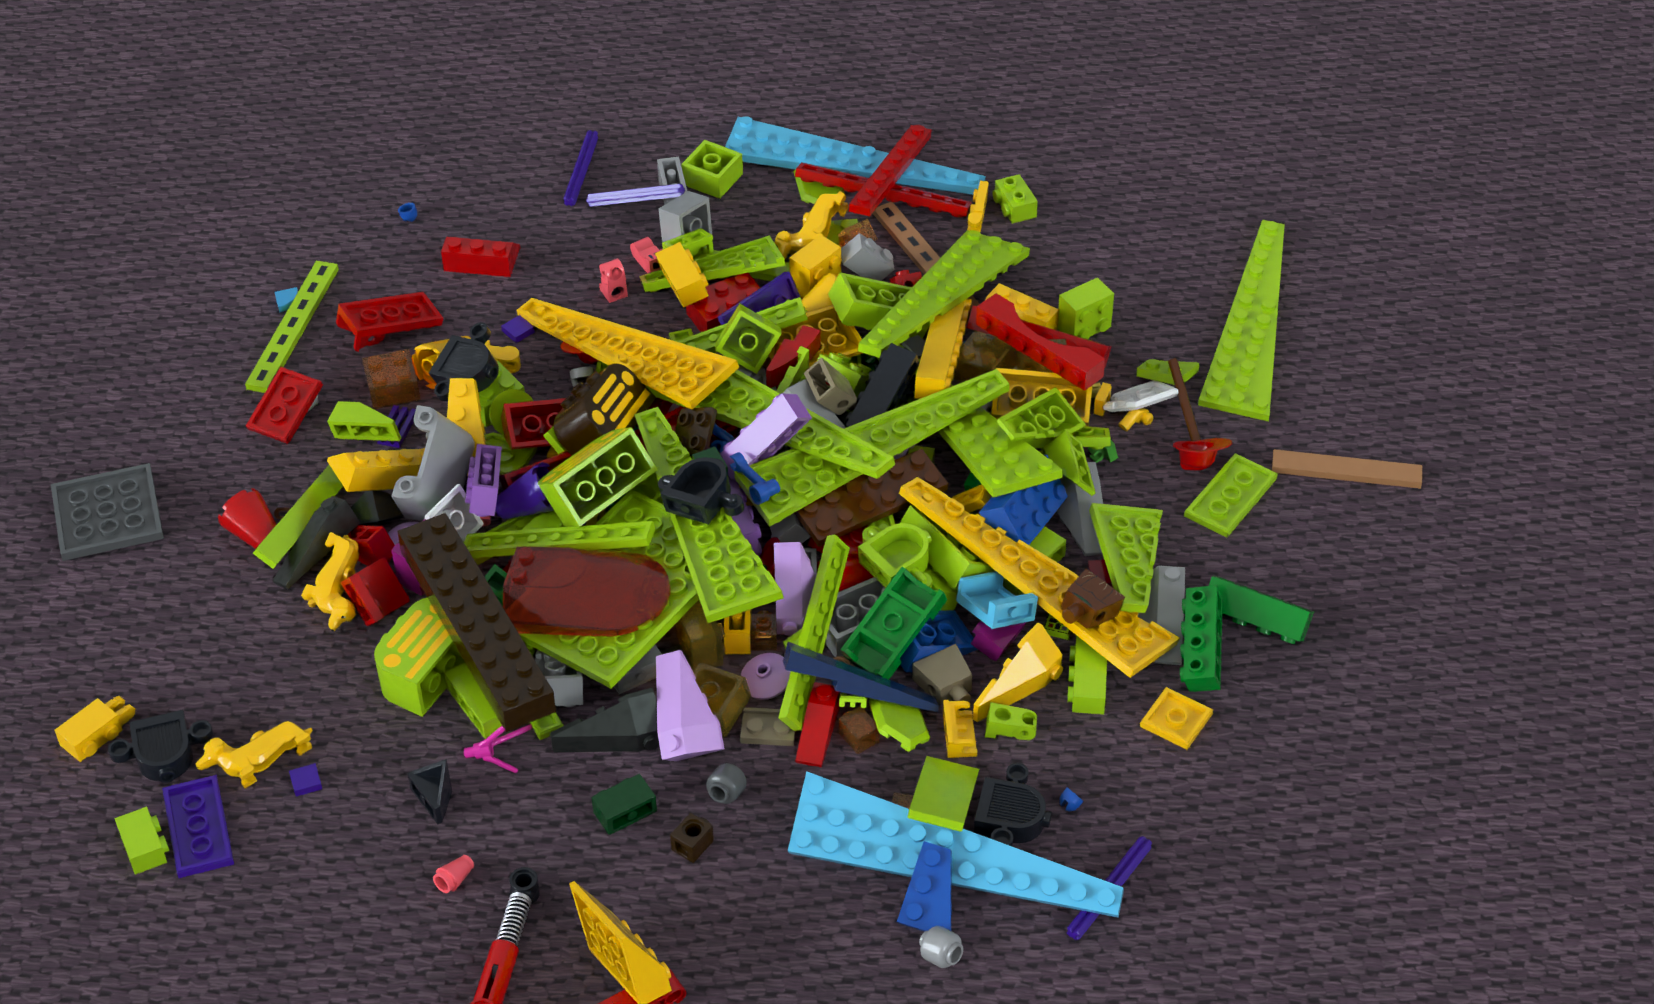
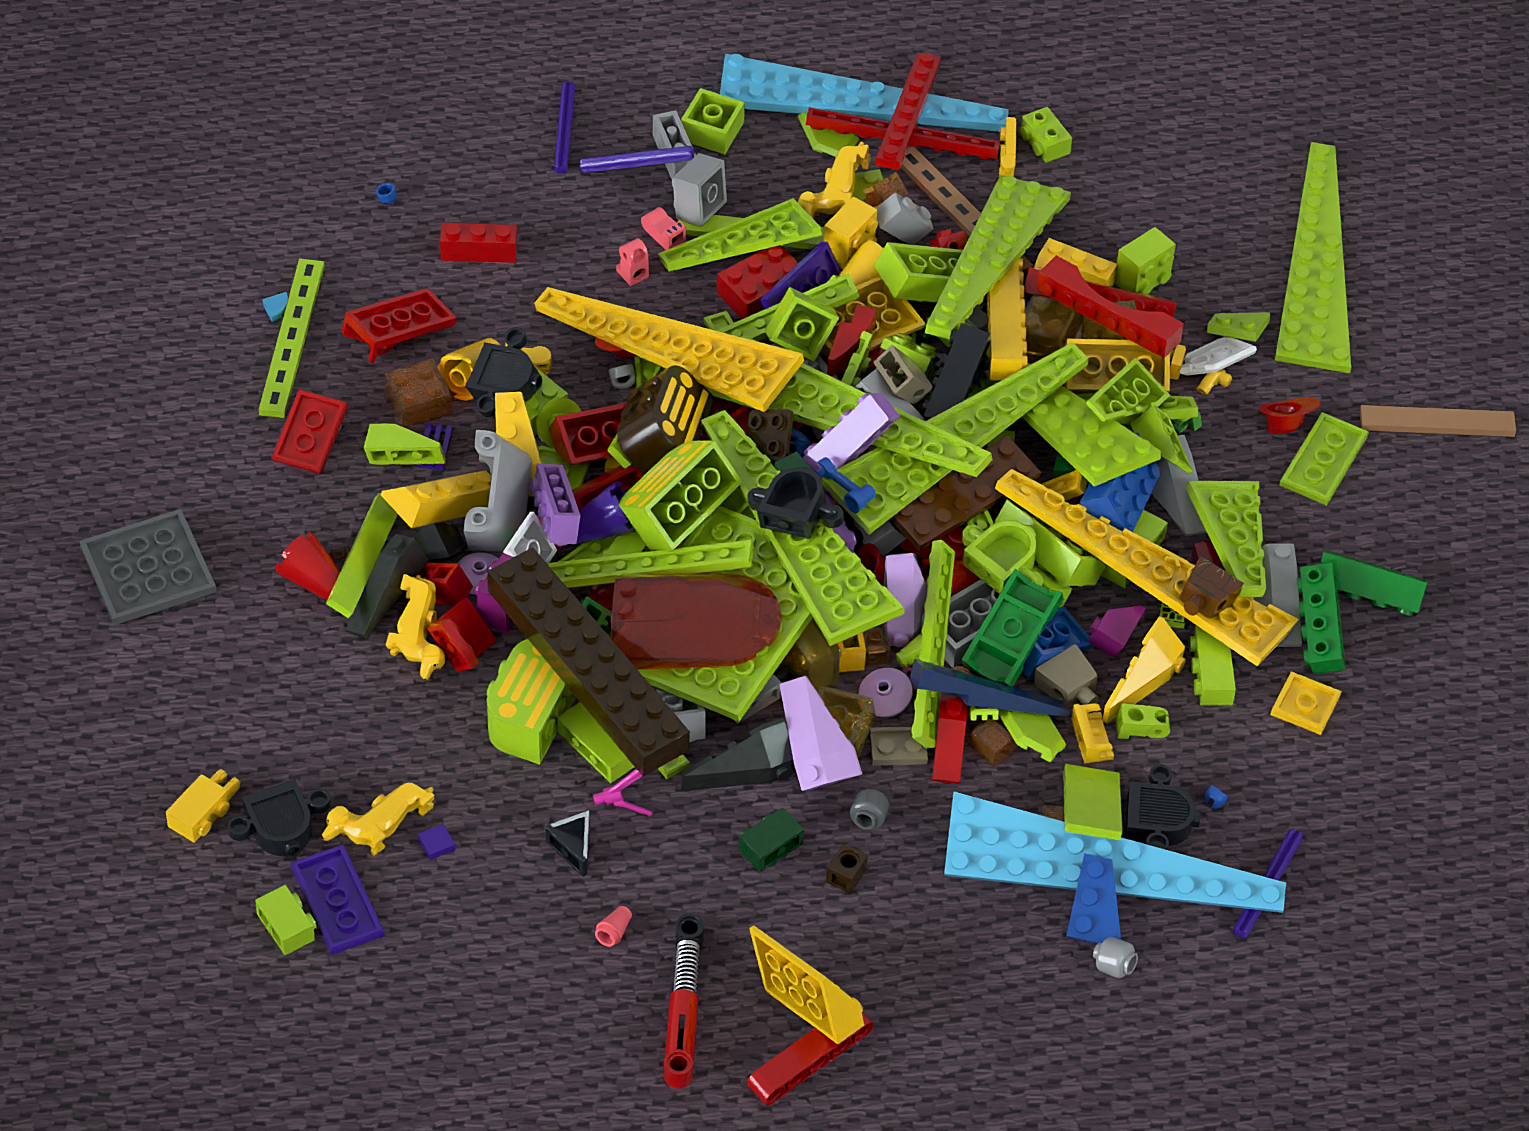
camera: 10 degrees left, 5 degrees up
dark purple tile [501,315,535,343] -> none
yellow brick [655,242,709,308] -> none
lime hinge [662,228,714,256] -> none
medium azure panel [956,571,1038,629] -> none
reddish brown bar [1168,358,1201,441] -> none

